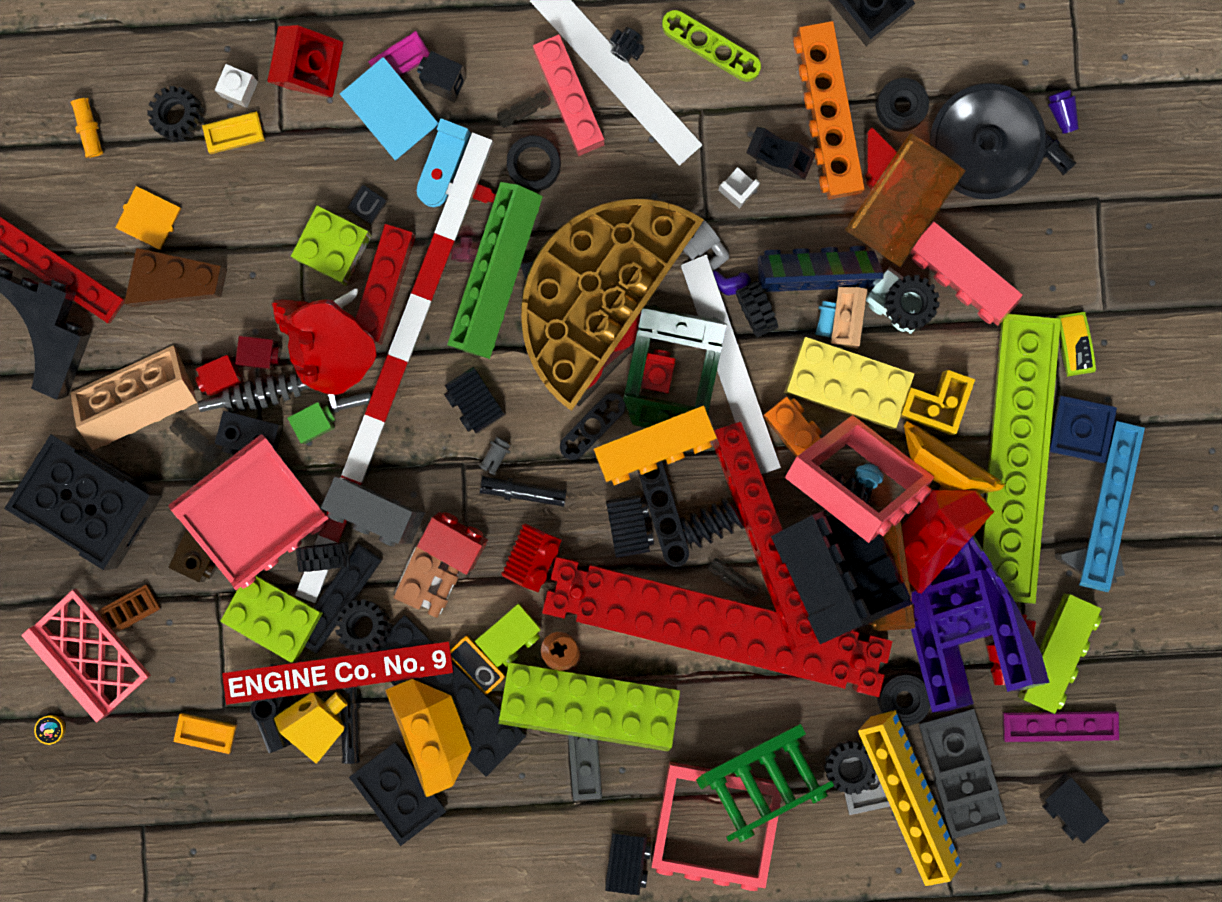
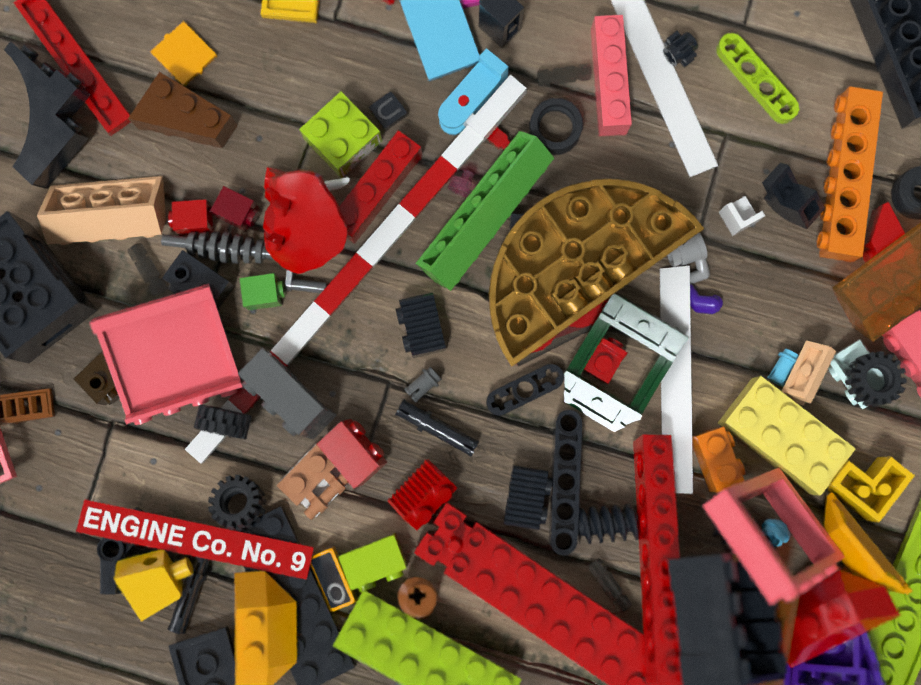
camera: 20 degrees right, 5 degrees down
light orange tile [173,713,237,754] -> none
lime plate [220,575,323,663] -> none
black tile [305,544,382,654] -> none
light orange brick [594,406,717,486] -> none
black tyre [735,281,779,337] -> none
dark blue slope [758,246,884,292] -> none

